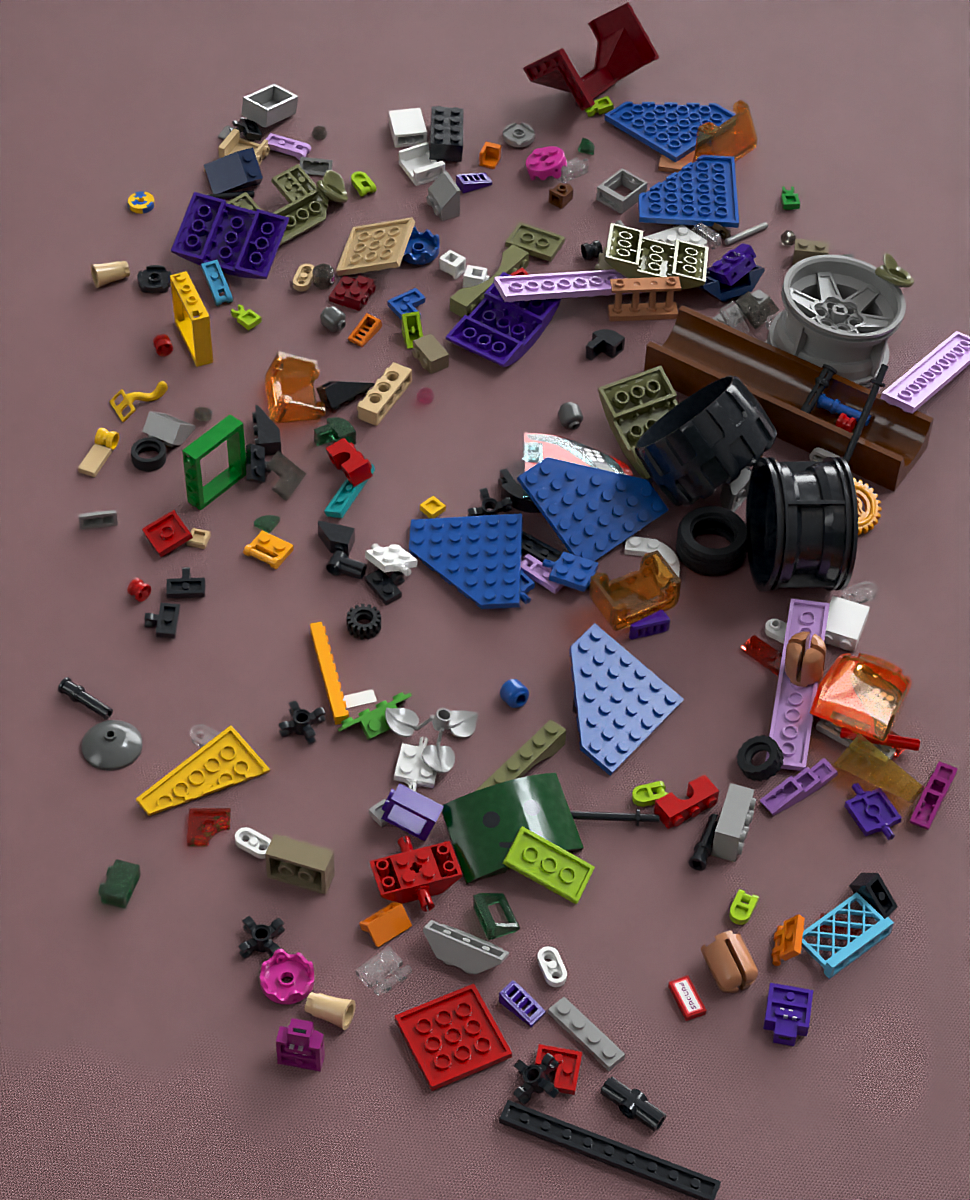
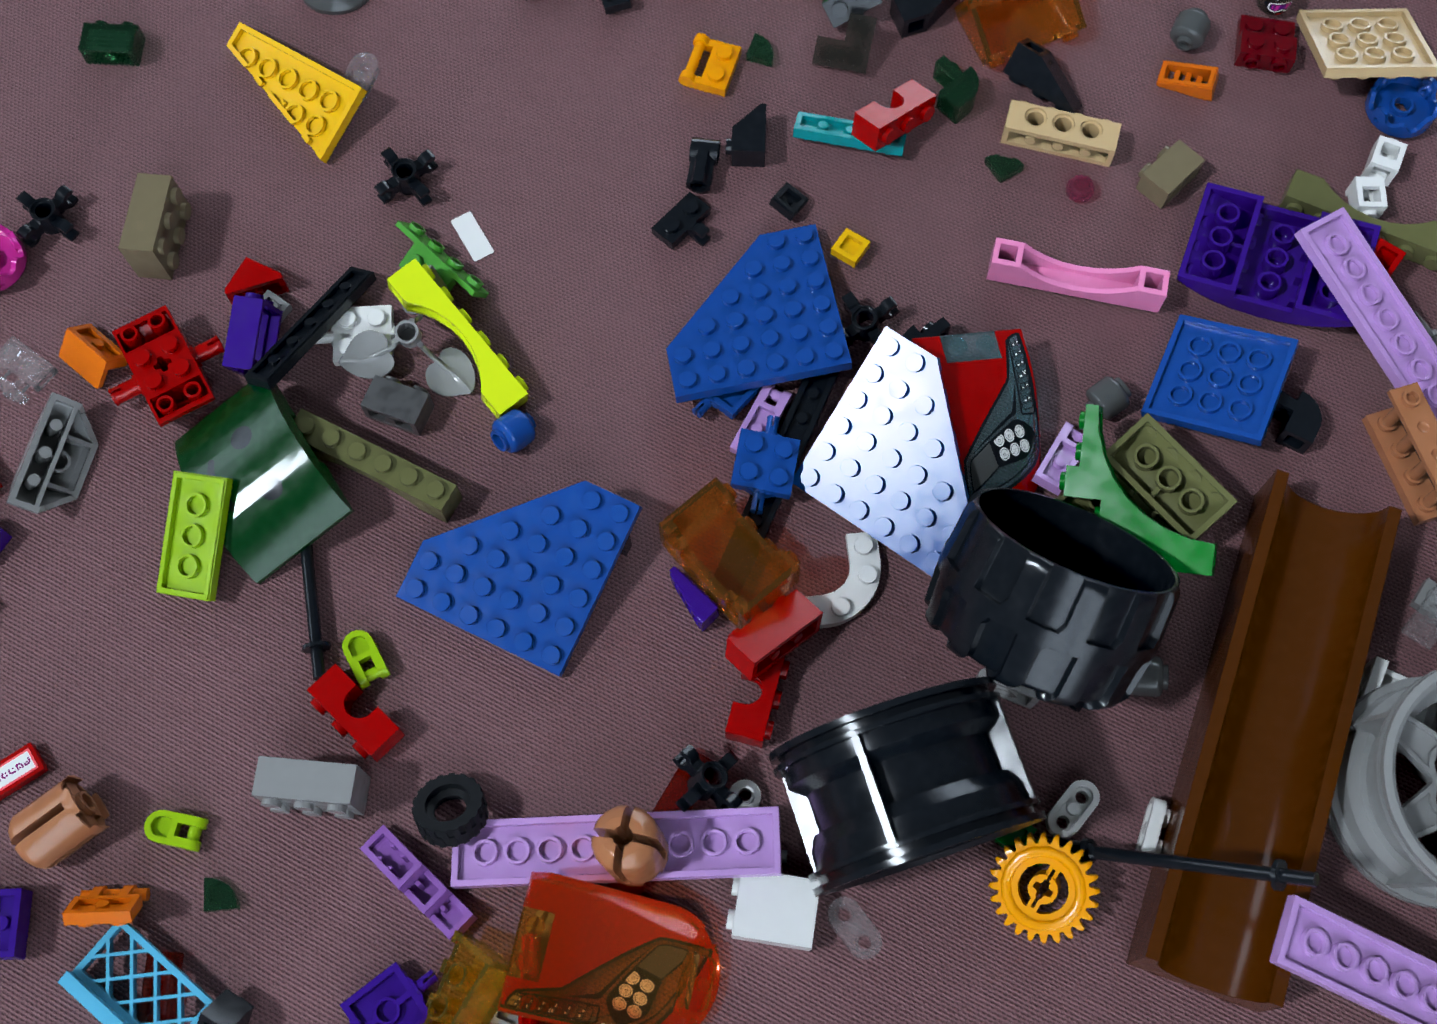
camera: 80 degrees right, 20 degrees up
clear red tile [187,808,231,847] -> none
white plate [235,827,271,859] -> none
light orange piece [310,622,349,725] -> none
black tyre [346,603,381,640] -> none
white plate [365,543,418,576] -> none
blue plate [387,288,425,320] -> none
lime slope [402,311,423,349] -> none
clear green tile [473,893,520,941] -> none
white plate [537,946,567,987] -> none
black tyre [676,506,749,577] -> none
black pin [688,814,720,871] -> none
black pin [800,364,837,414] -> none
blue pin [816,393,871,426] -> none
red wheel [835,413,856,433] -> none
none -> clear green tile [204,878,240,913]
none -> red slope [224,257,290,304]
none -> black tile [244,266,377,390]
none -> flat silver brick [360,375,434,436]
none -> neon yellow arch [387,258,529,418]
none -> black pin [673,744,743,812]
none -> red brick [725,589,823,681]
none -> red arch [725,656,790,748]
none -> black tile [769,182,809,221]
none -> clear green tile [984,154,1024,183]
none -> bright pink arch [986,237,1170,313]
none -> lavender plate [1031,421,1083,496]
none -> green arch [1059,404,1217,576]
none -> blue plate [1141,314,1299,447]

